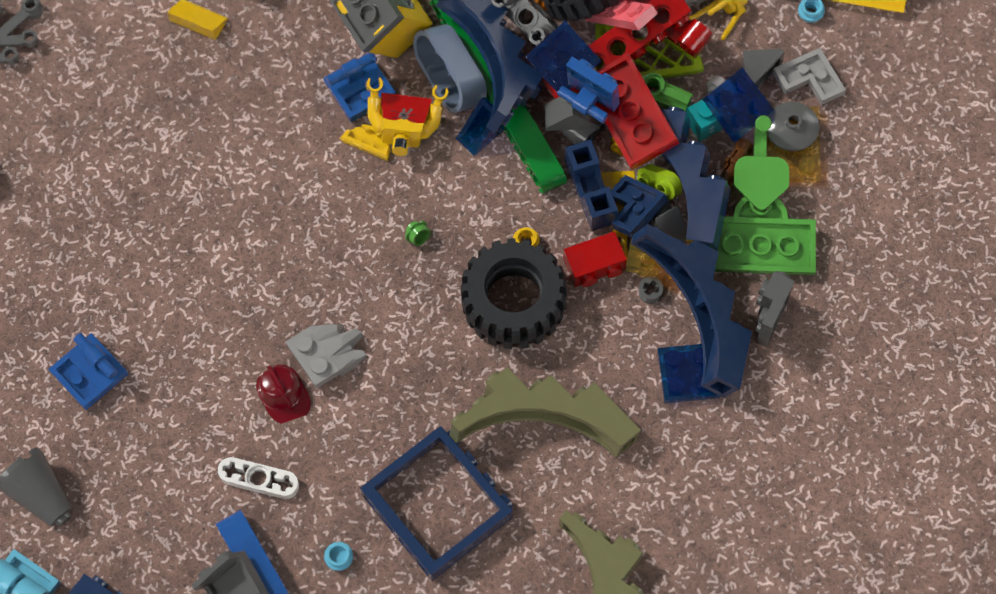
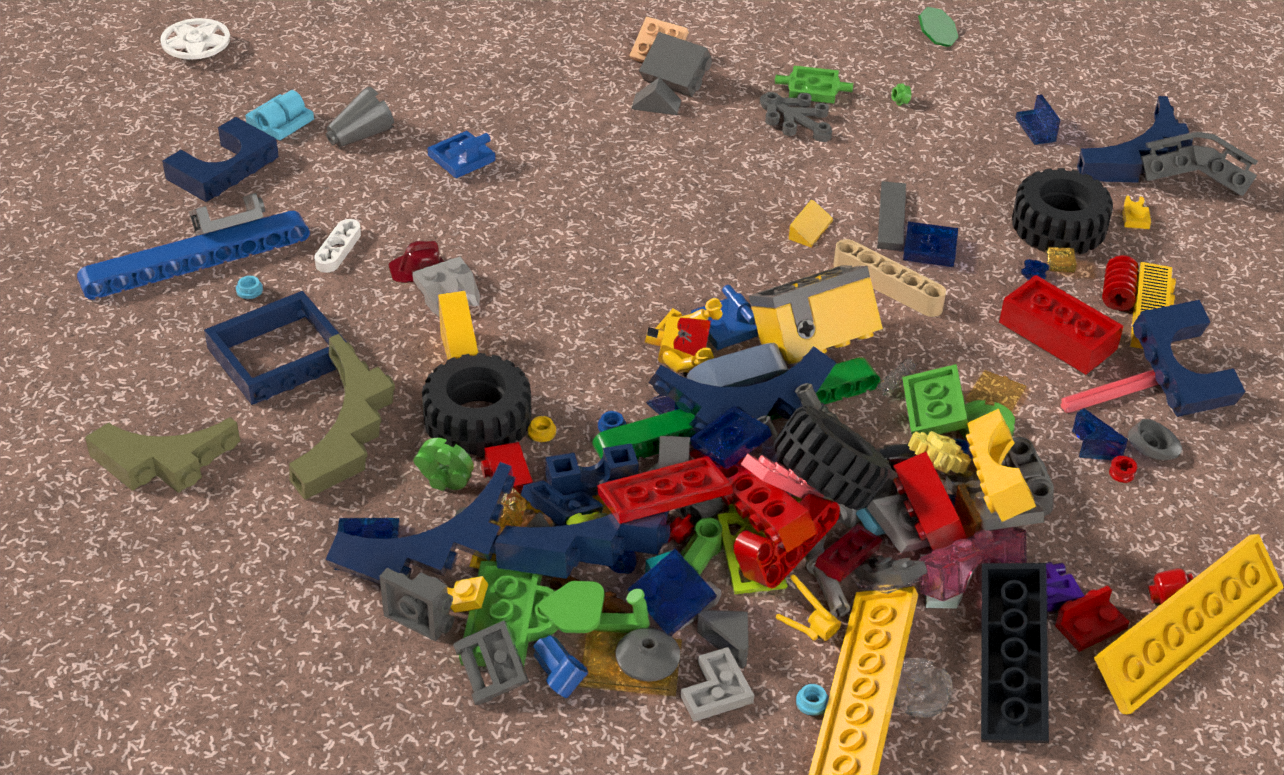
camera: 90 degrees right, 25 degrees down
bright green plate [405,221,431,246] -> none
blue plate [557,57,620,123] -> none
none -> bright green plate [414,438,474,491]
none -> yellow slope [438,291,478,359]
none -> yellow plate [447,576,488,613]
none -> dark grey plate [453,621,529,705]
none -> blue piece [533,635,589,698]
none -> blue plate [598,411,626,432]

